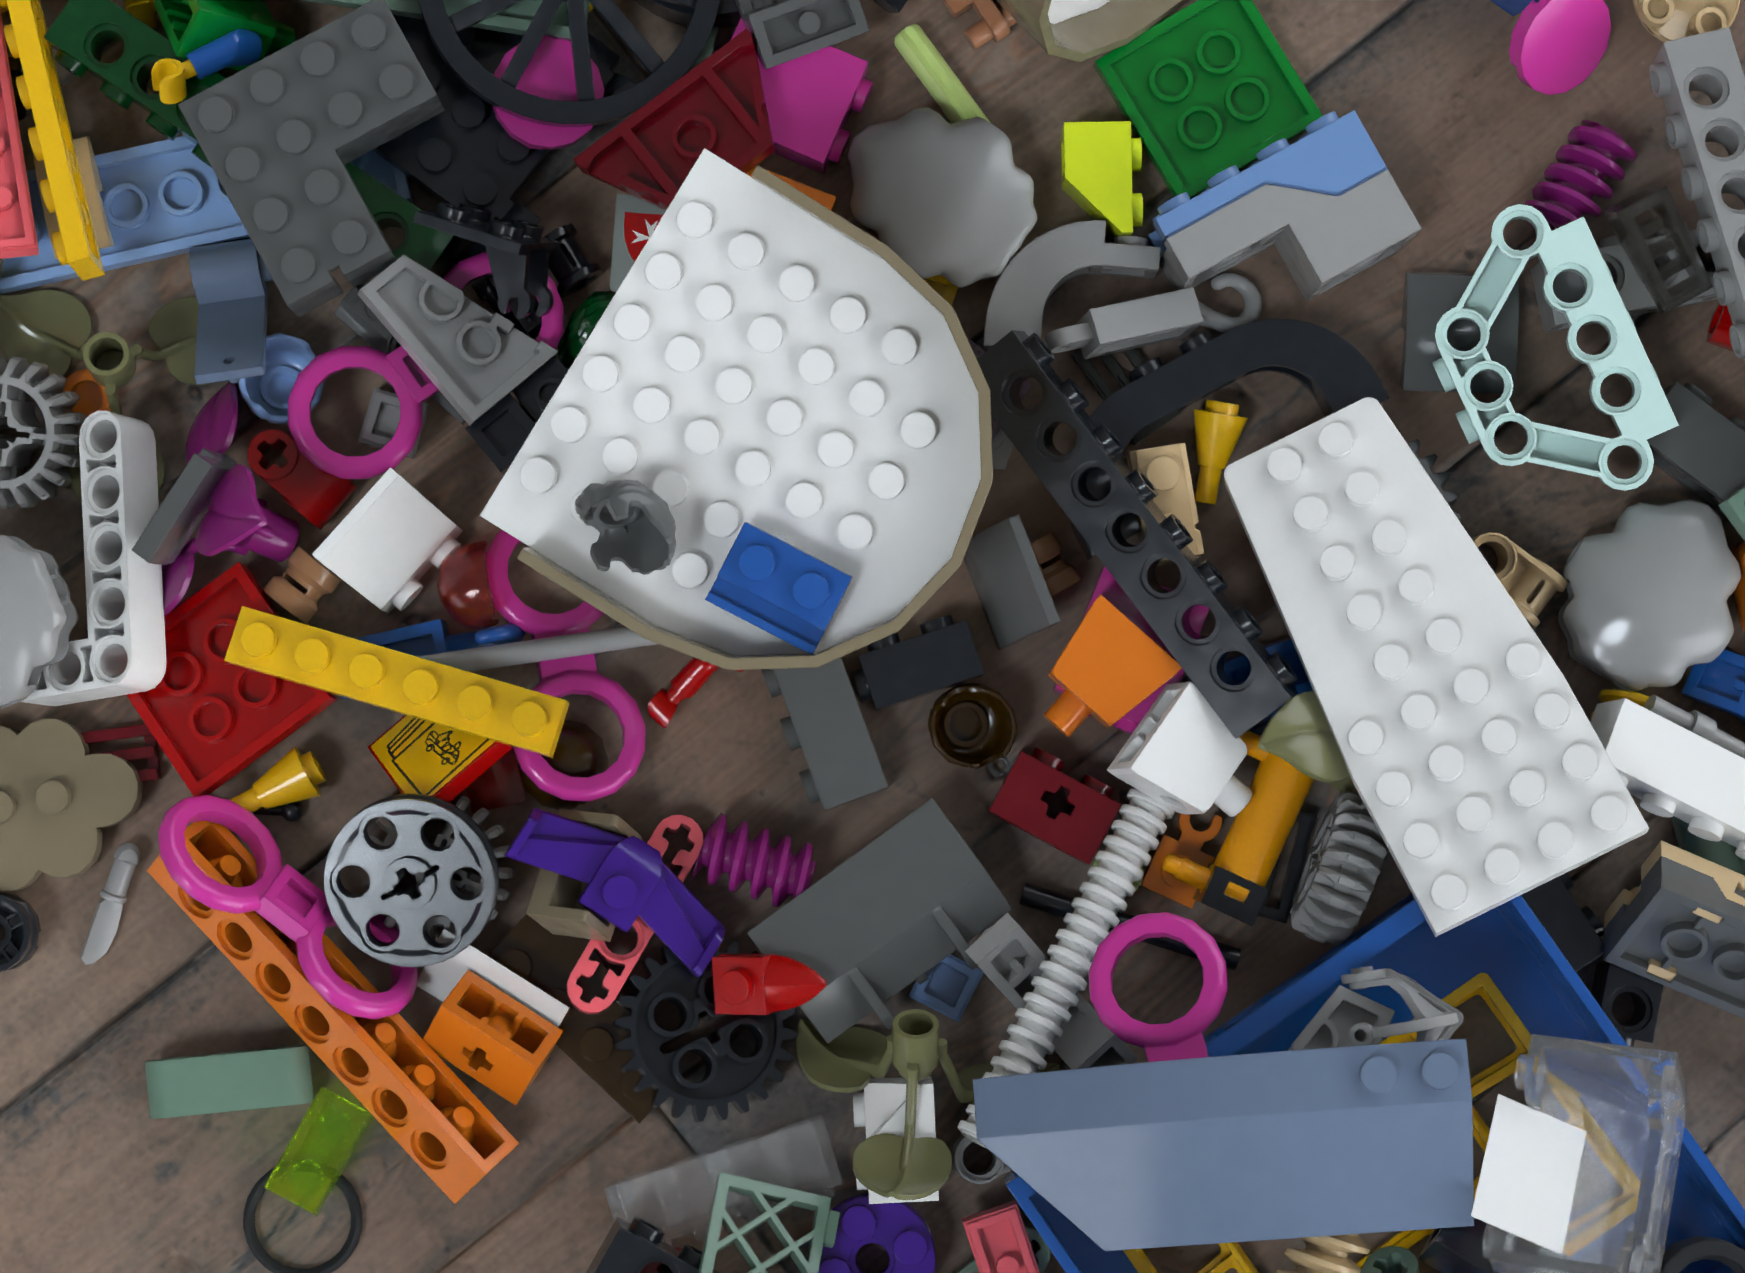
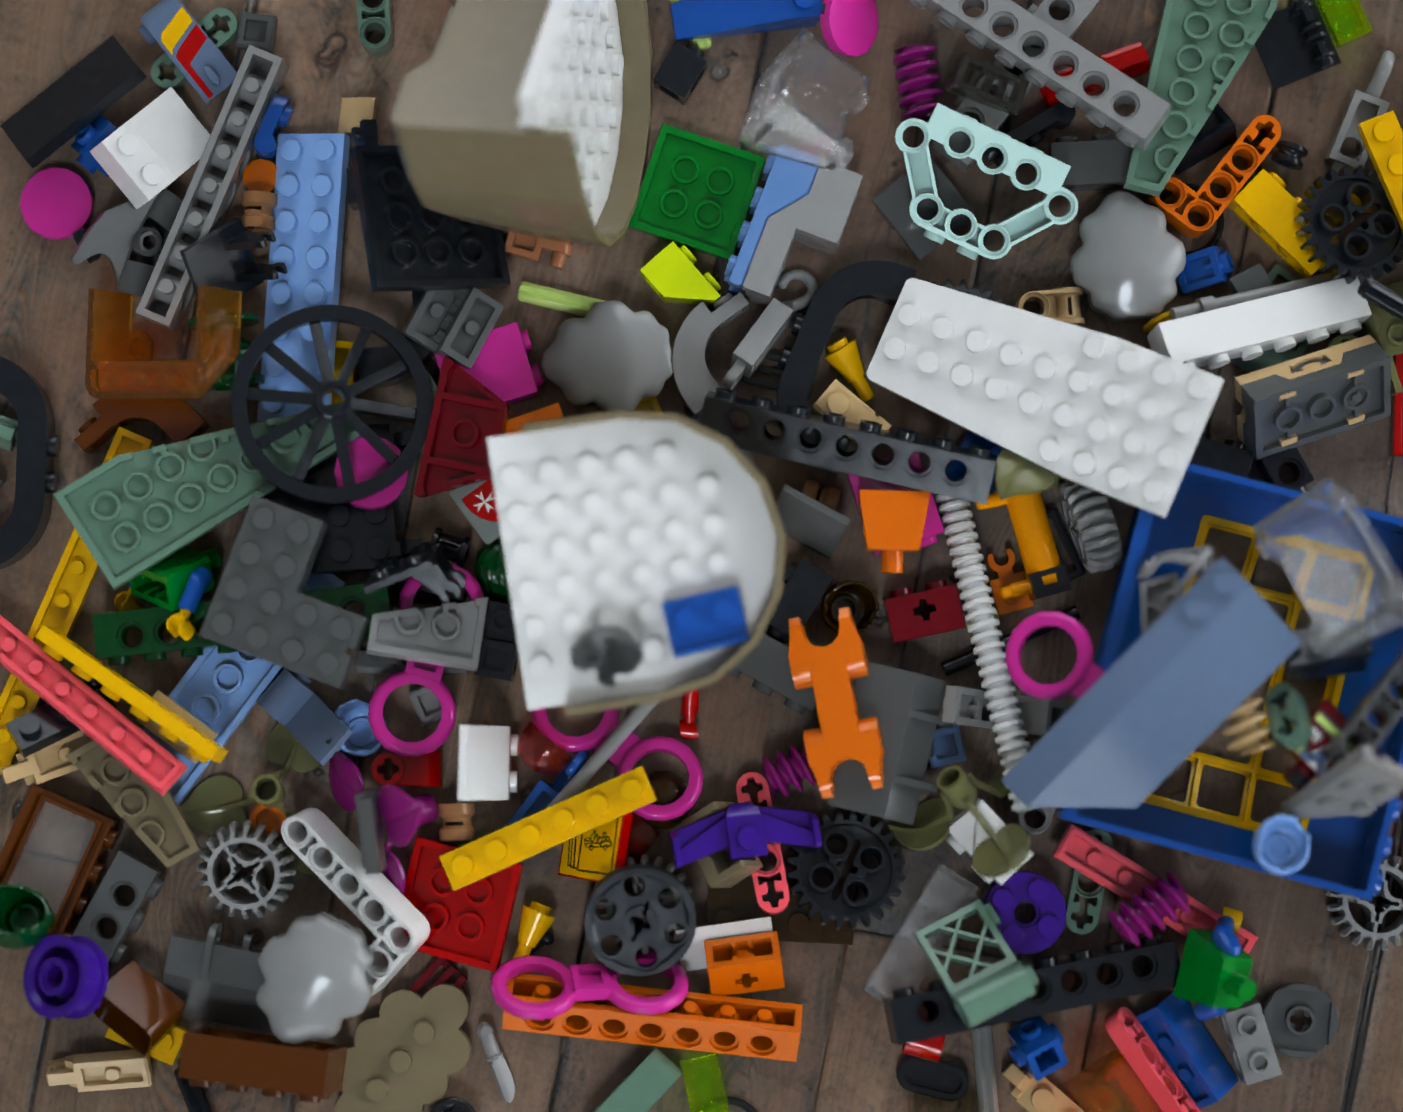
camera: 35 degrees left, 0 degrees up
red plate [712,954,826,1015] -> none
white torso [1107,681,1252,817] -> none
white sticker [1471,1094,1587,1255] -> none
none -> clear windscreen [738,28,871,171]
none -> orange piece [788,607,885,799]
none -> black plate [982,102,1076,167]

